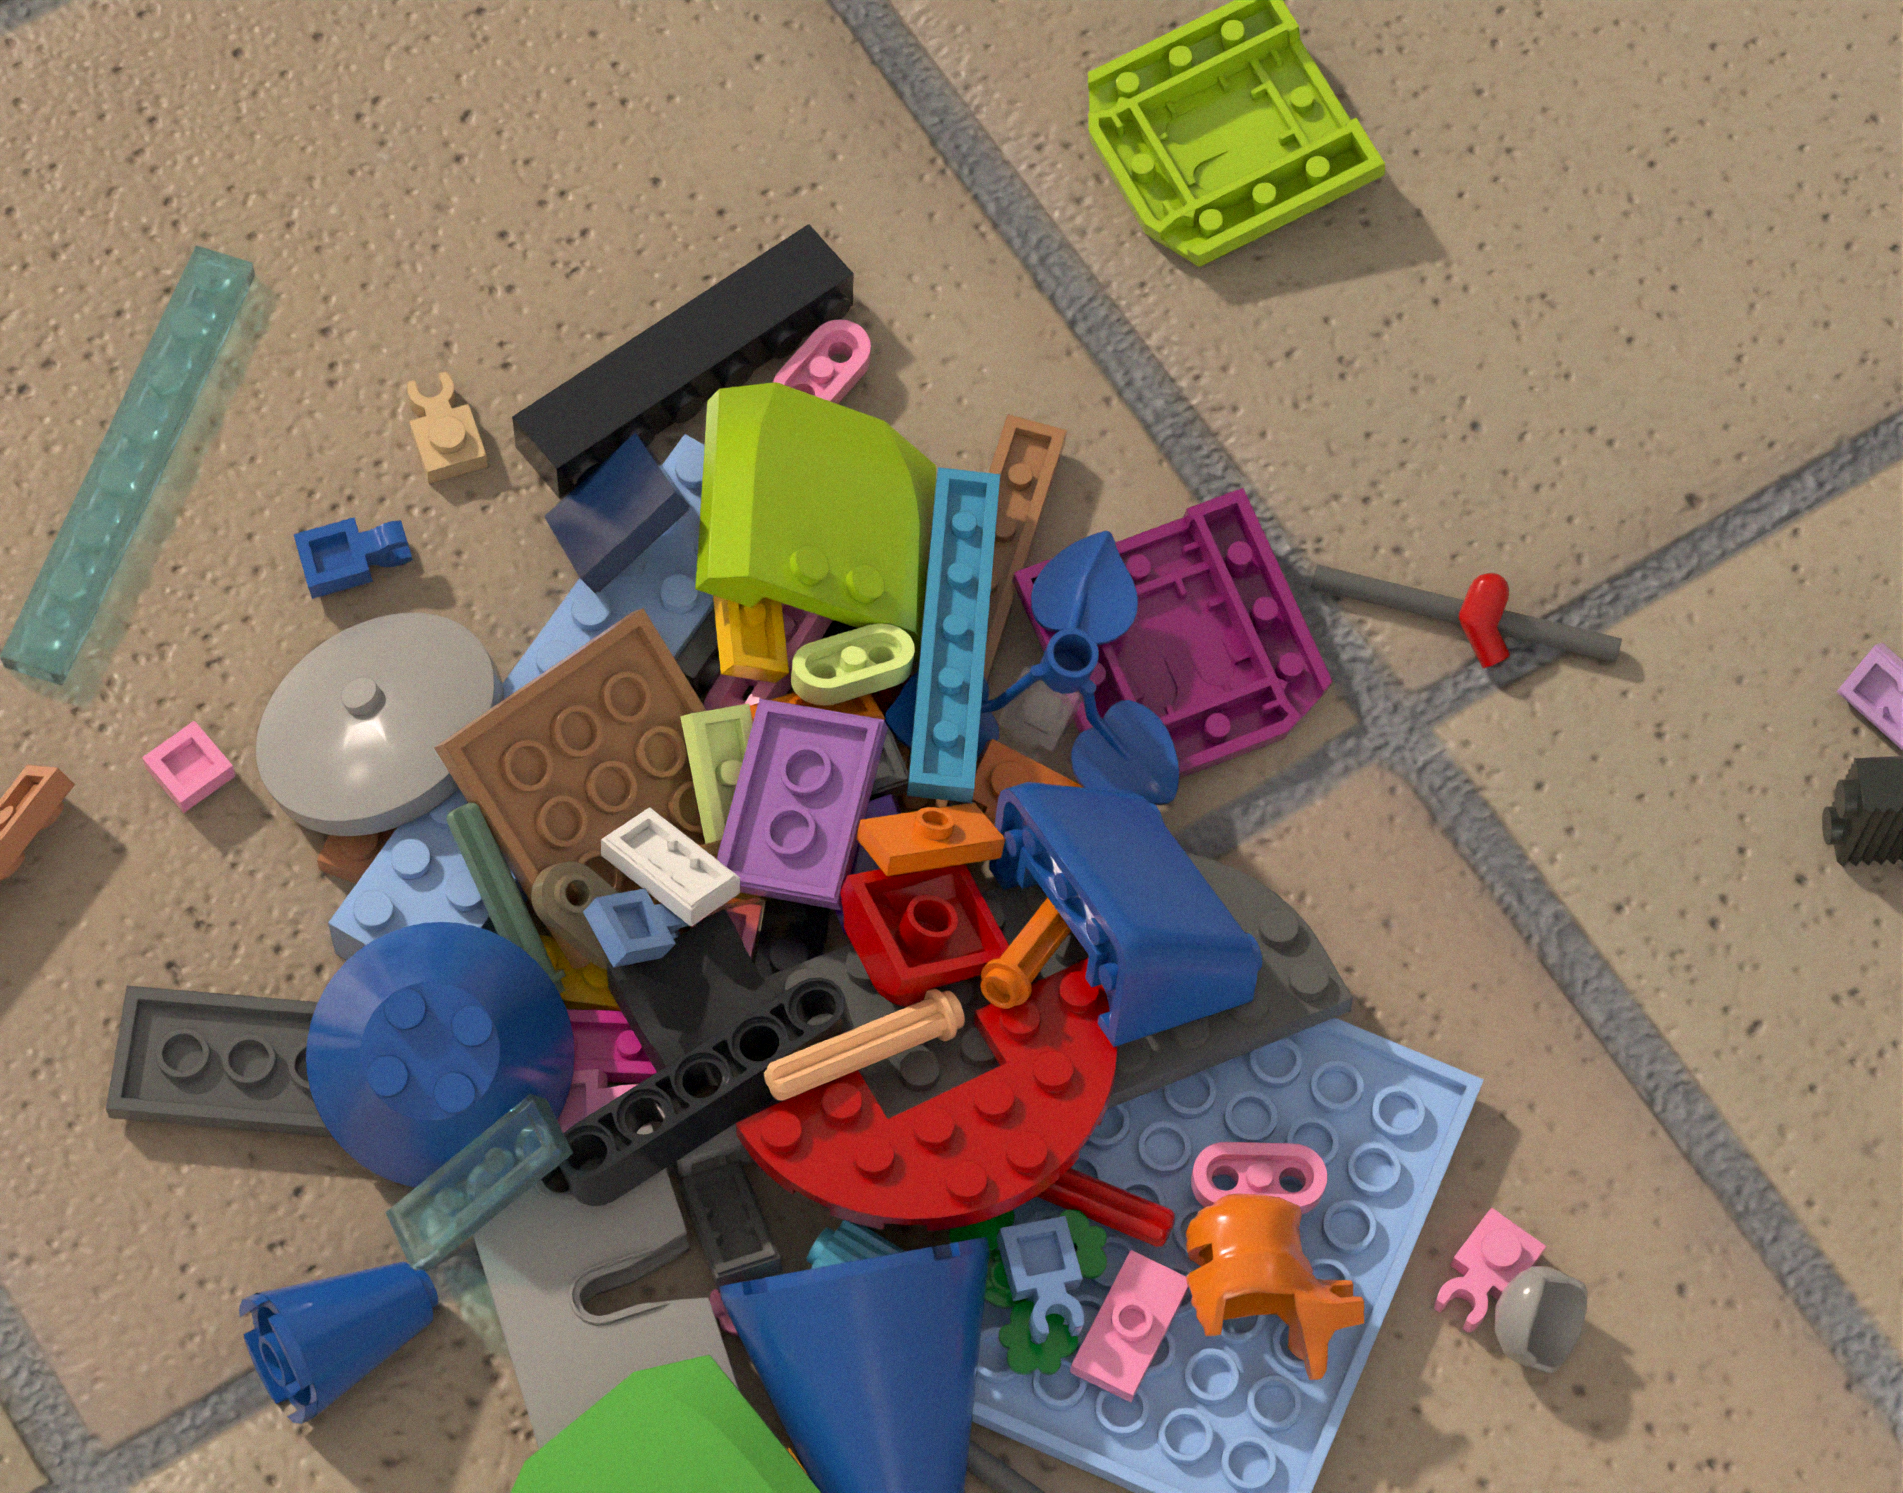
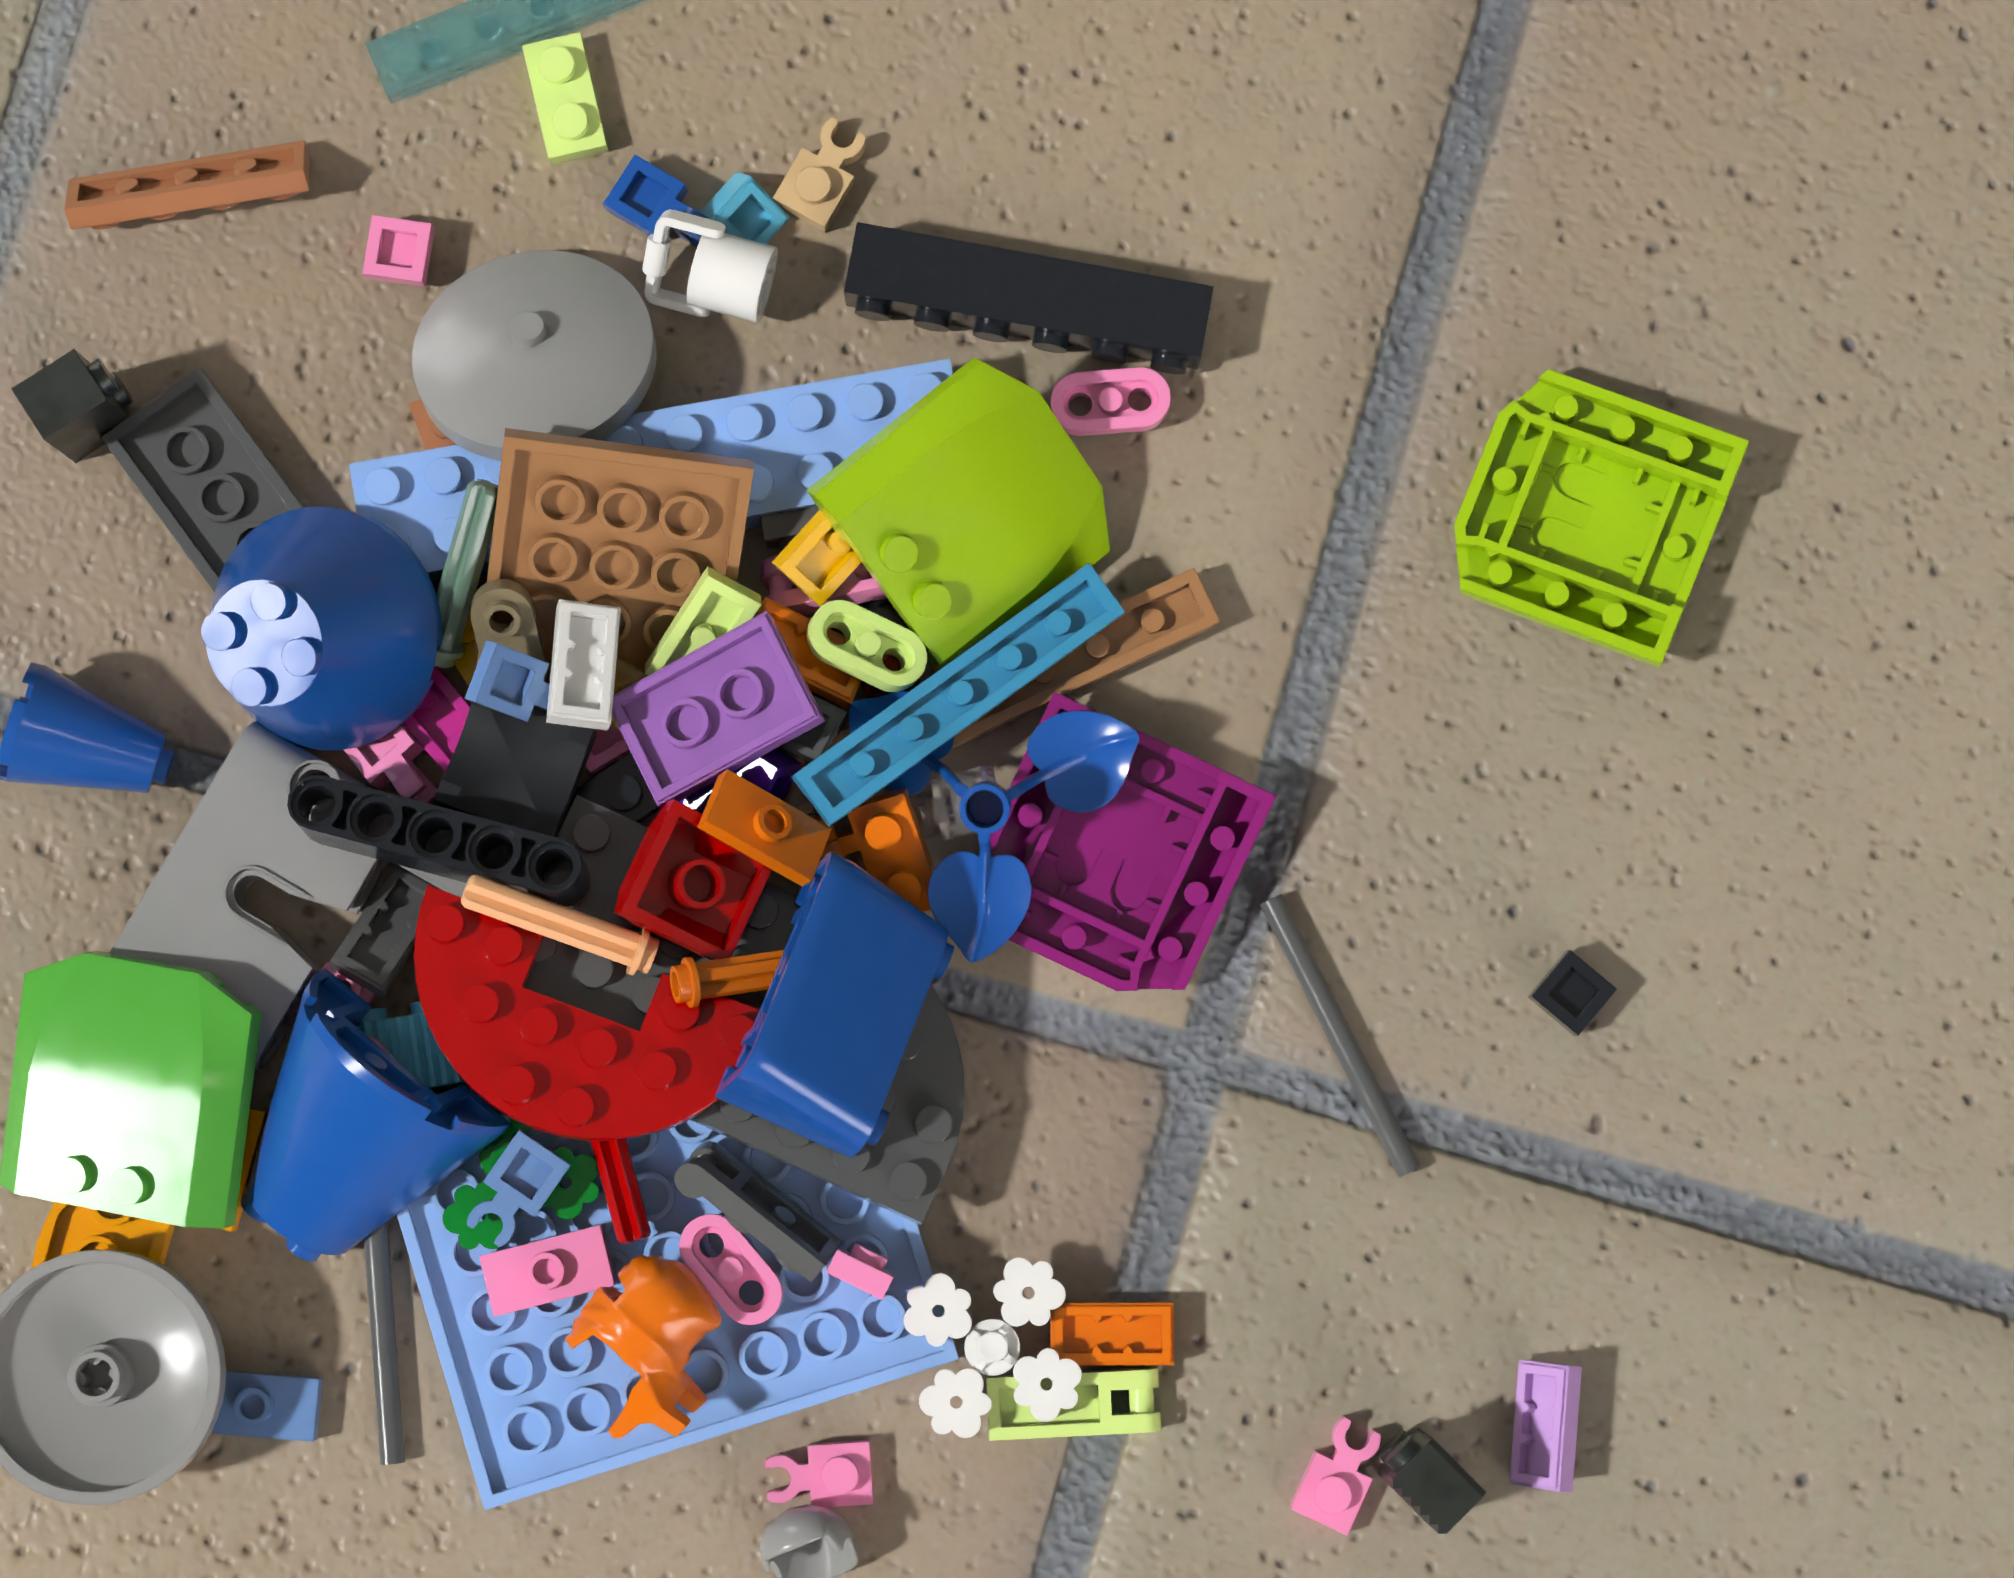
camera: 50 degrees right, 20 degrees up
clear light blue plate [385,1094,573,1271] -> none
dark blue tile [544,433,690,593] -> none
red arm [1458,573,1510,669] -> none
none -> pearl dark grey brick [11,349,134,463]
none -> yellowish green plate [522,32,609,165]
none -> white piece [642,209,778,323]
none -> dark grey plate [674,1141,843,1283]
none -> medium azure slope [700,172,790,244]
none -> bright pink plate [826,1243,895,1300]
none -> white plant [903,1258,1082,1438]
none -> yellowish green plate [986,1367,1162,1441]
none -> orange plate [1050,1302,1174,1365]
none -> bright pink plate [1289,1416,1381,1536]
none -> black plate [1528,950,1617,1036]

